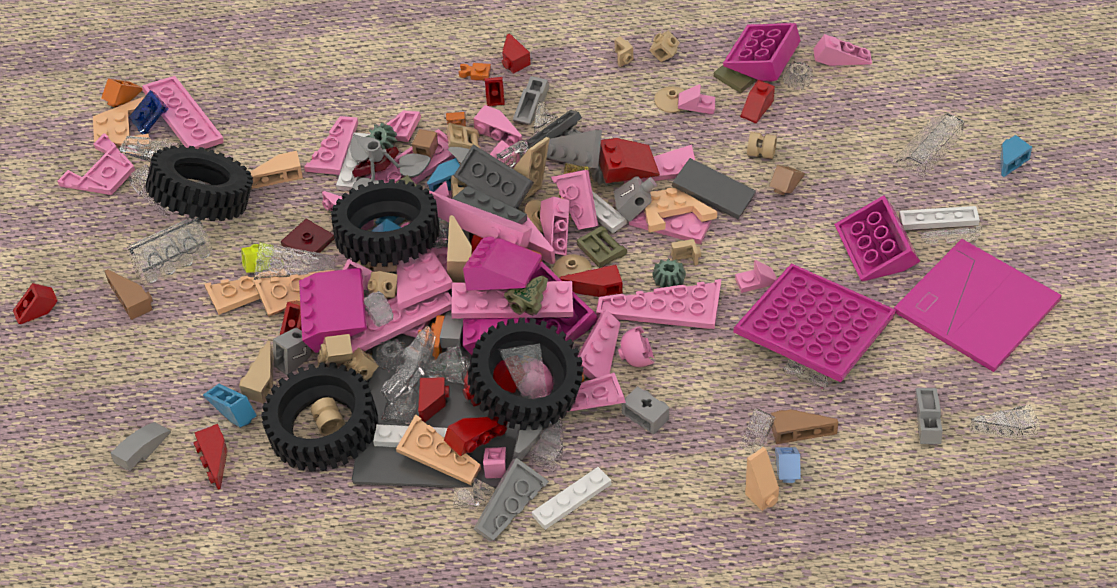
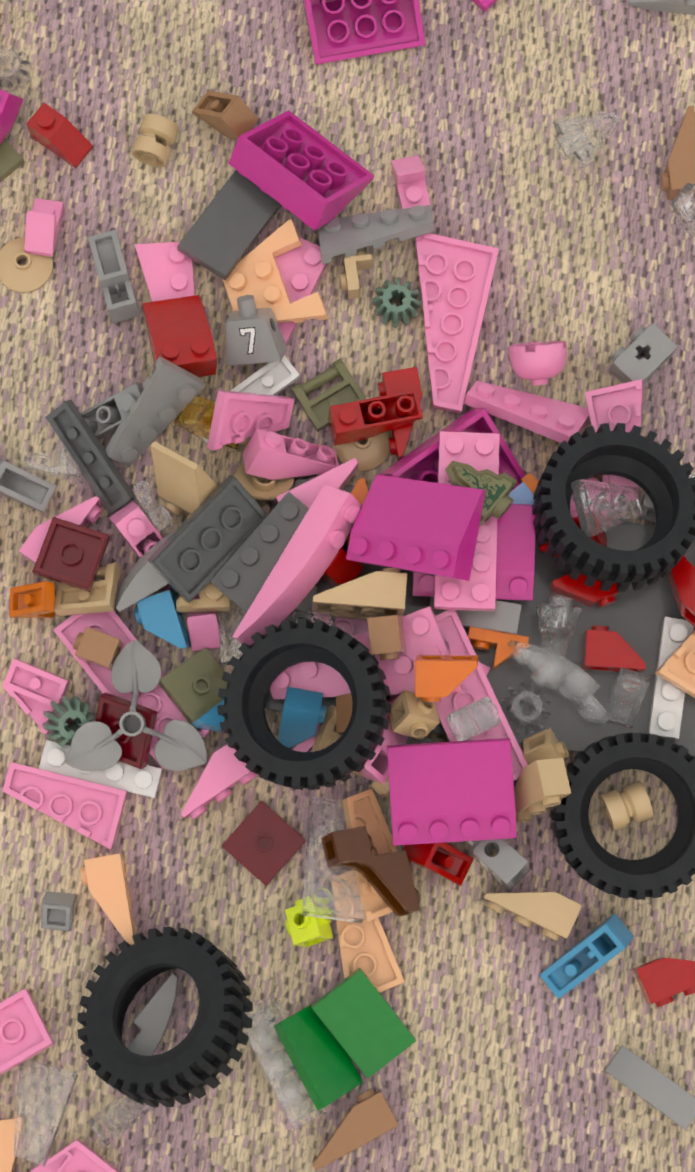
camera: 90 degrees left, 30 degrees up
dark pink tile [733,263,896,382] -> none
none -> dark red plate [32,517,110,592]
none -> light grey slope [41,891,76,931]
none -> light grey slope [88,229,140,324]
none -> dark pink slope [228,110,374,230]
none -> green tile [274,1003,363,1111]
none -> green tile [311,967,416,1079]
none -> light grey wing [318,205,434,265]
none -> reddish brown arch [321,826,420,917]
none -> red slope [328,390,423,446]
none -> medium nougat brick [367,615,406,661]
none -> orange slope [415,655,479,702]

